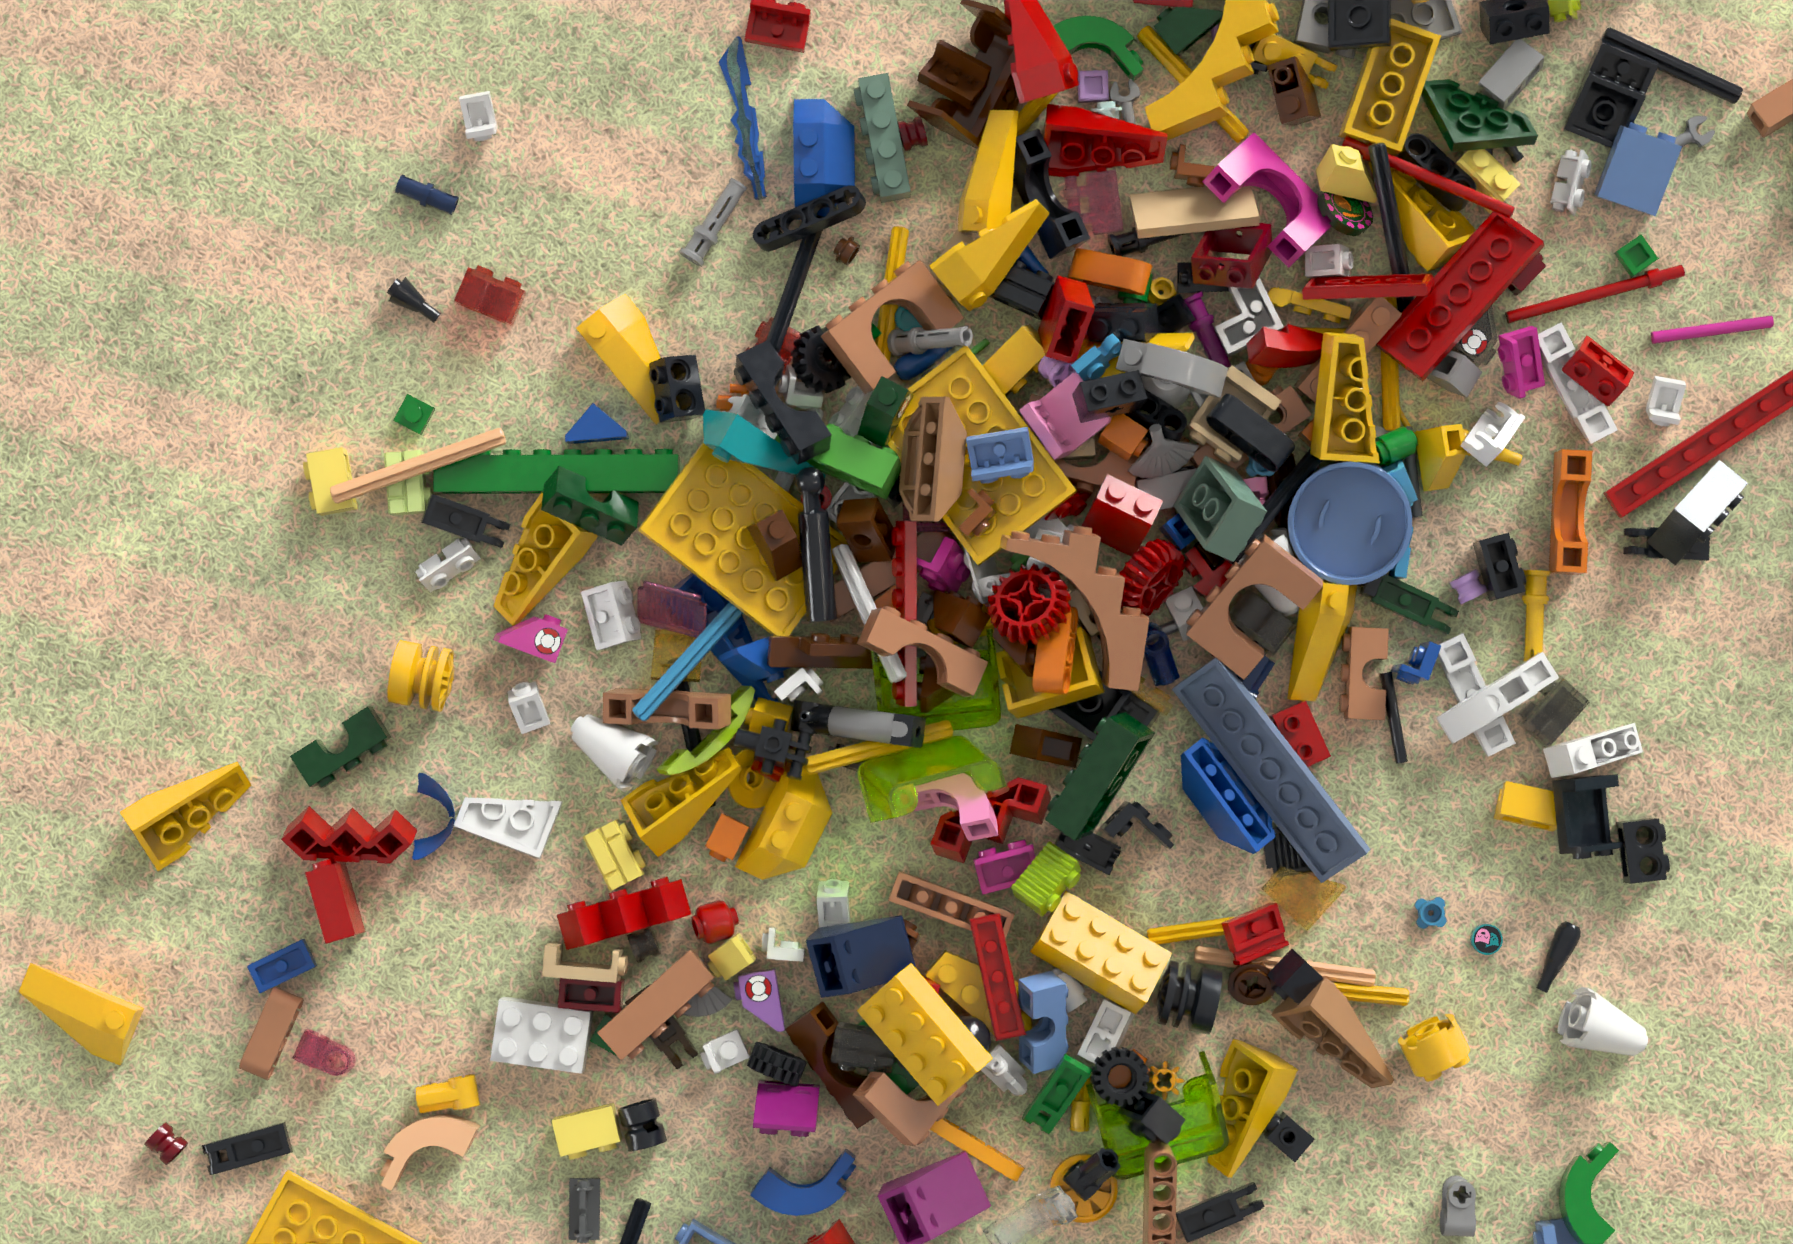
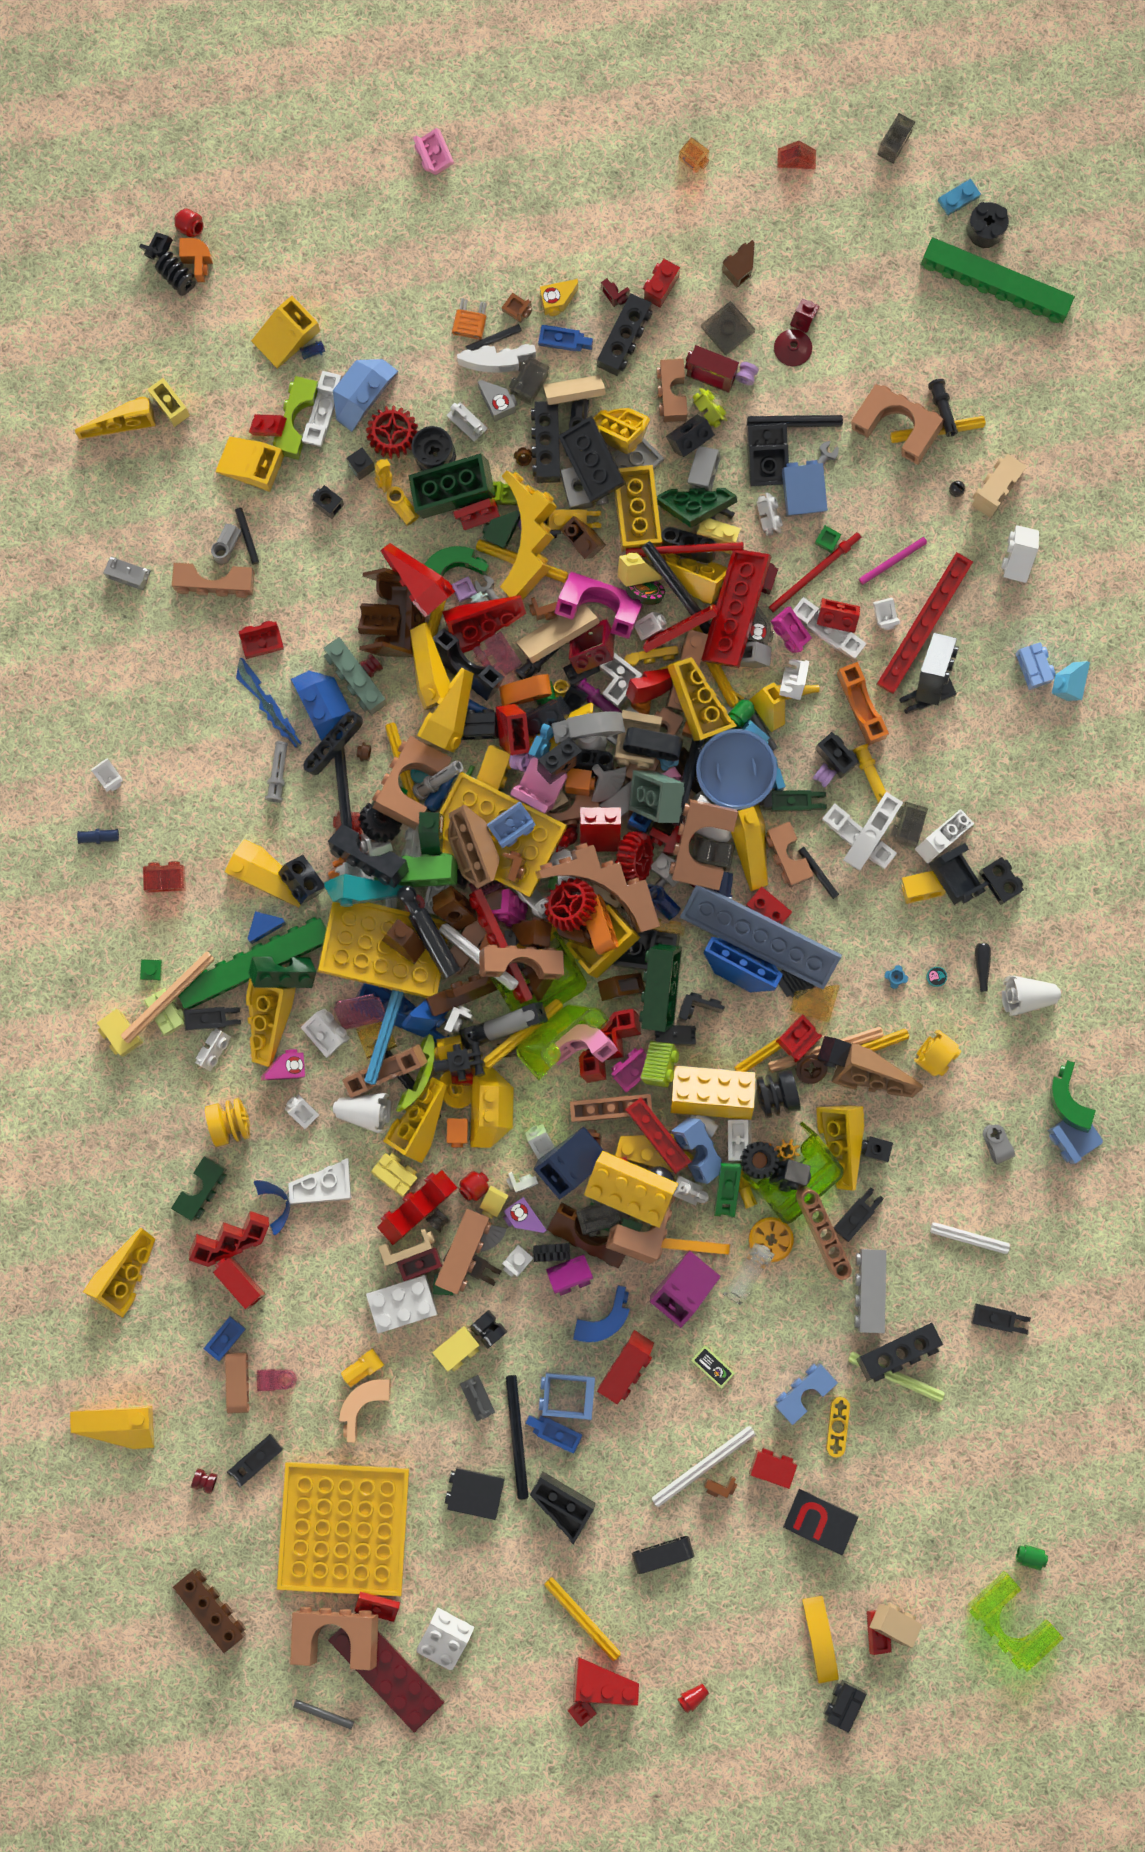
camera: 25 degrees left, 5 degrees down
black cone [387,277,441,323] -> none
black piece [1062,1148,1121,1201] -> none
blue bracket [1391,641,1441,685] -> none

